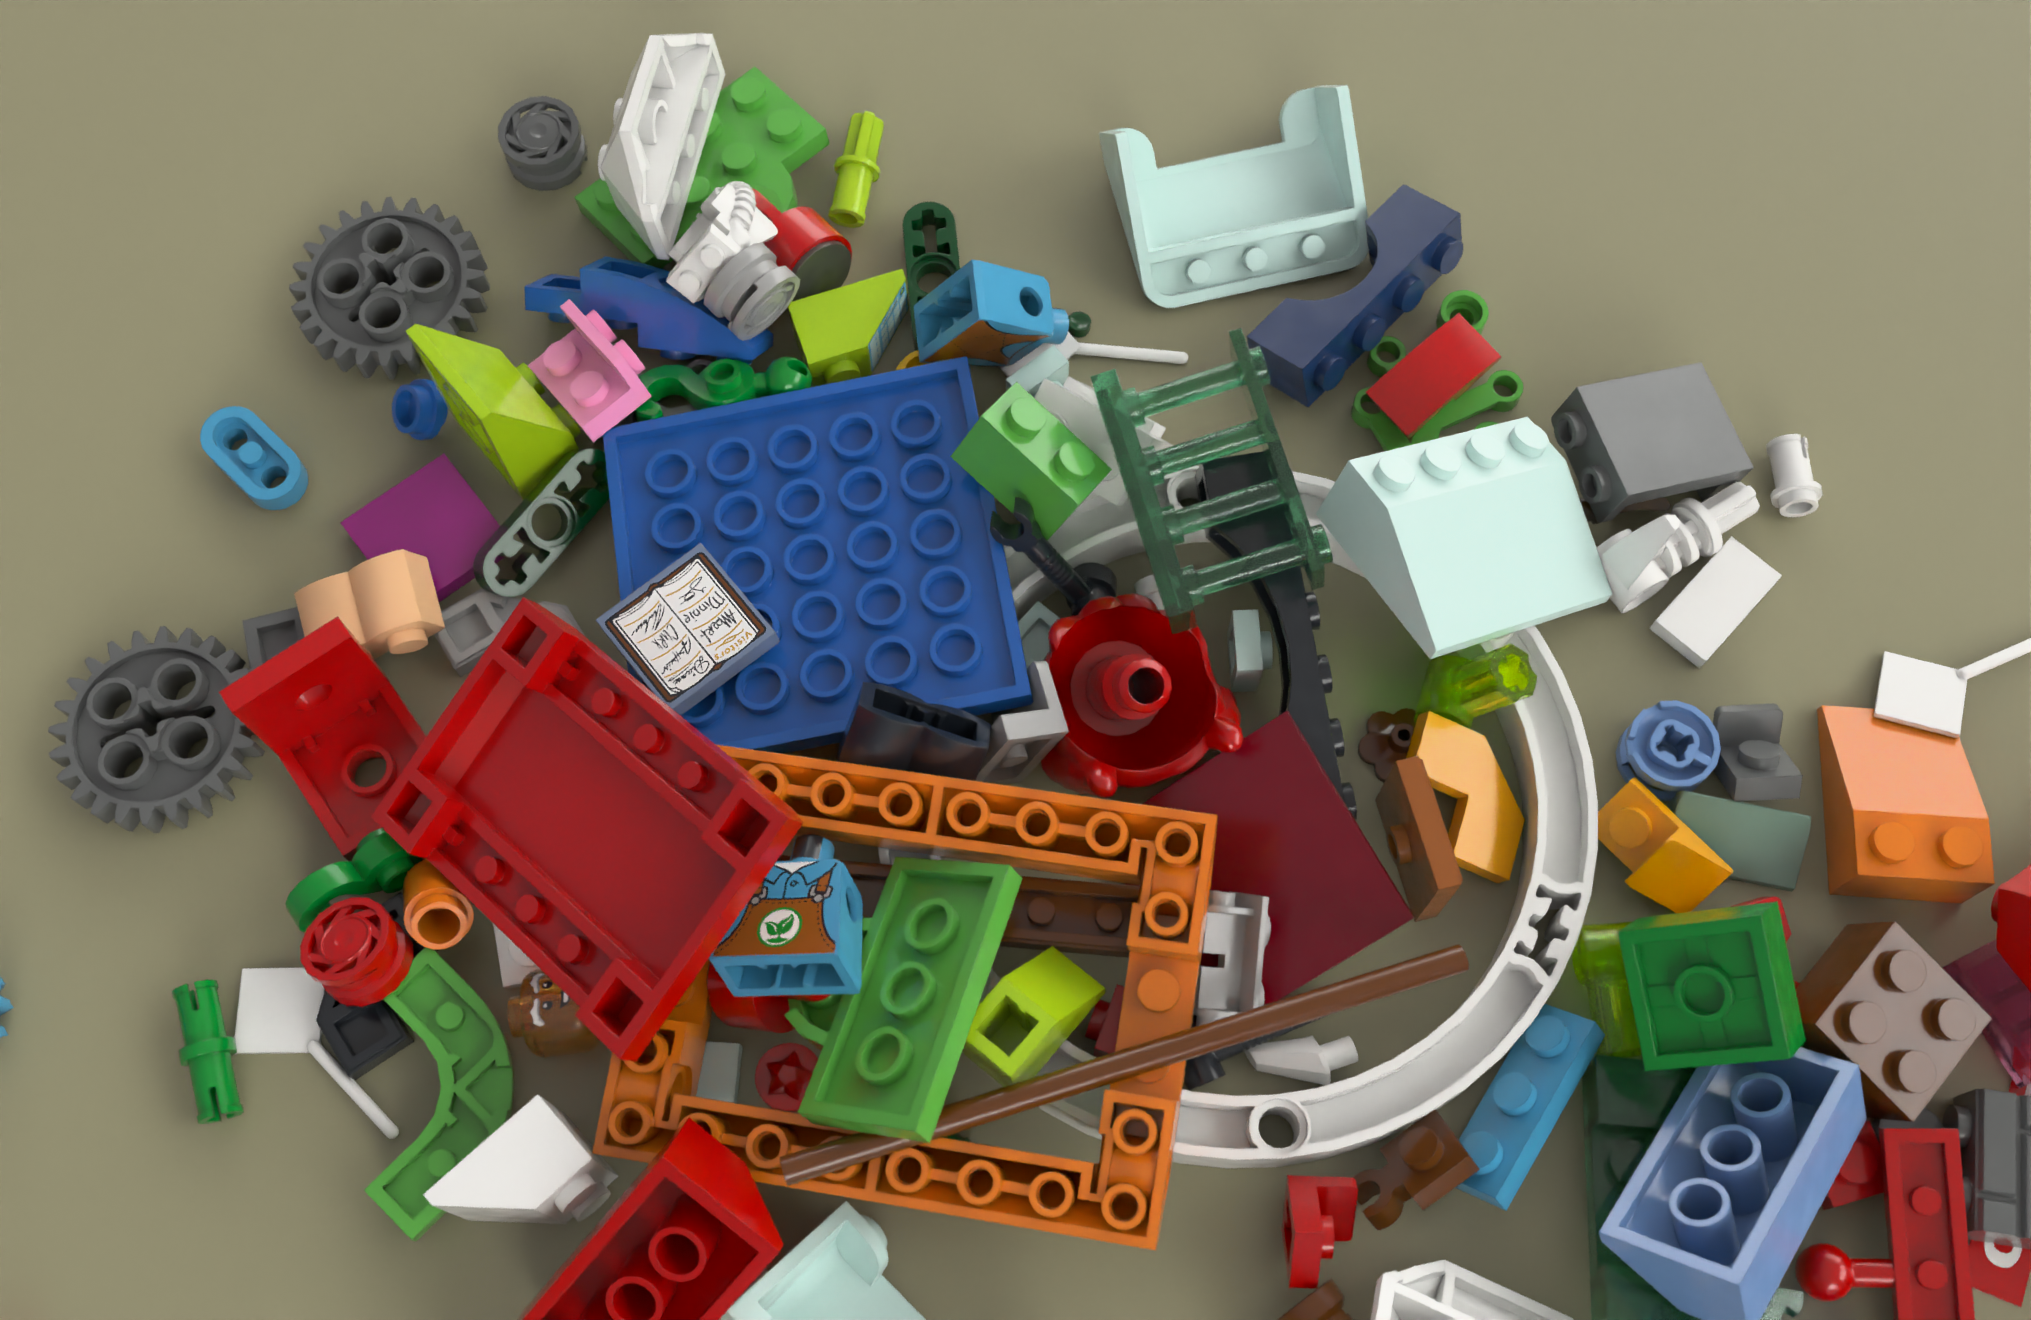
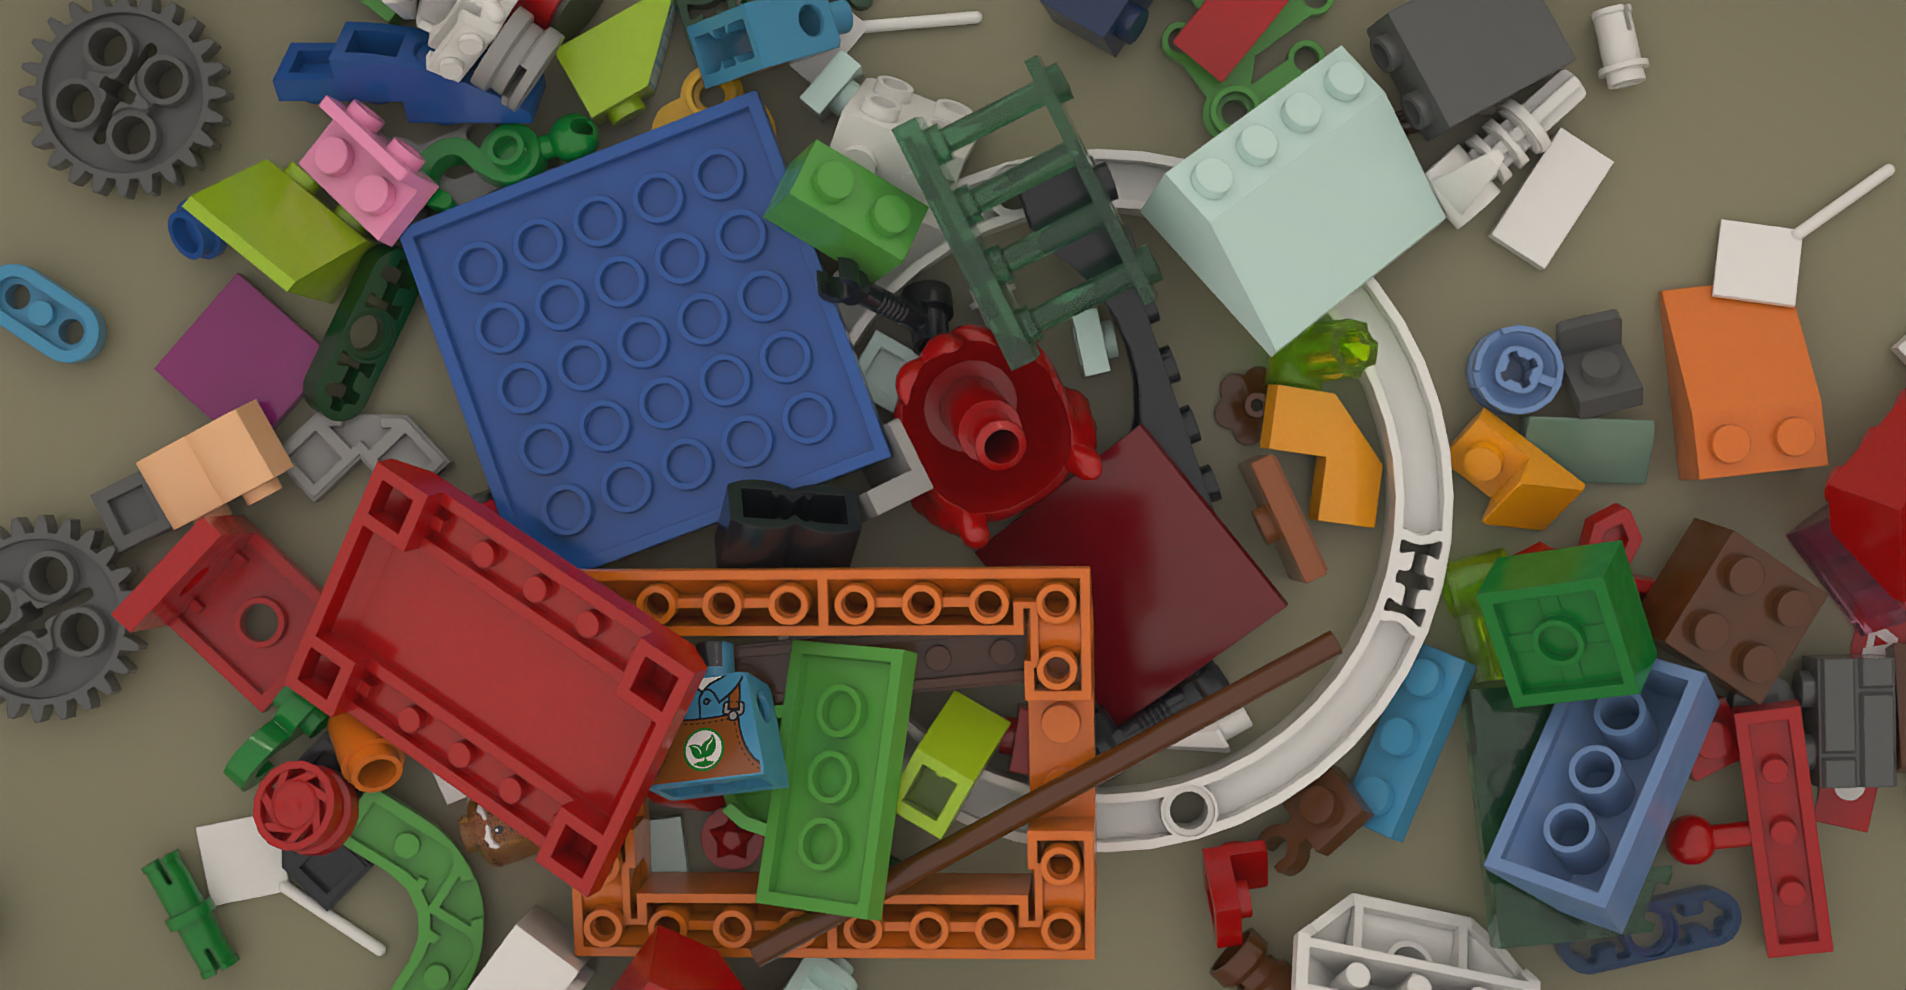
camera: 10 degrees left, 20 degrees up
tile [596,543,780,716] -> none
light grey hinge [1193,890,1271,1026] -> none

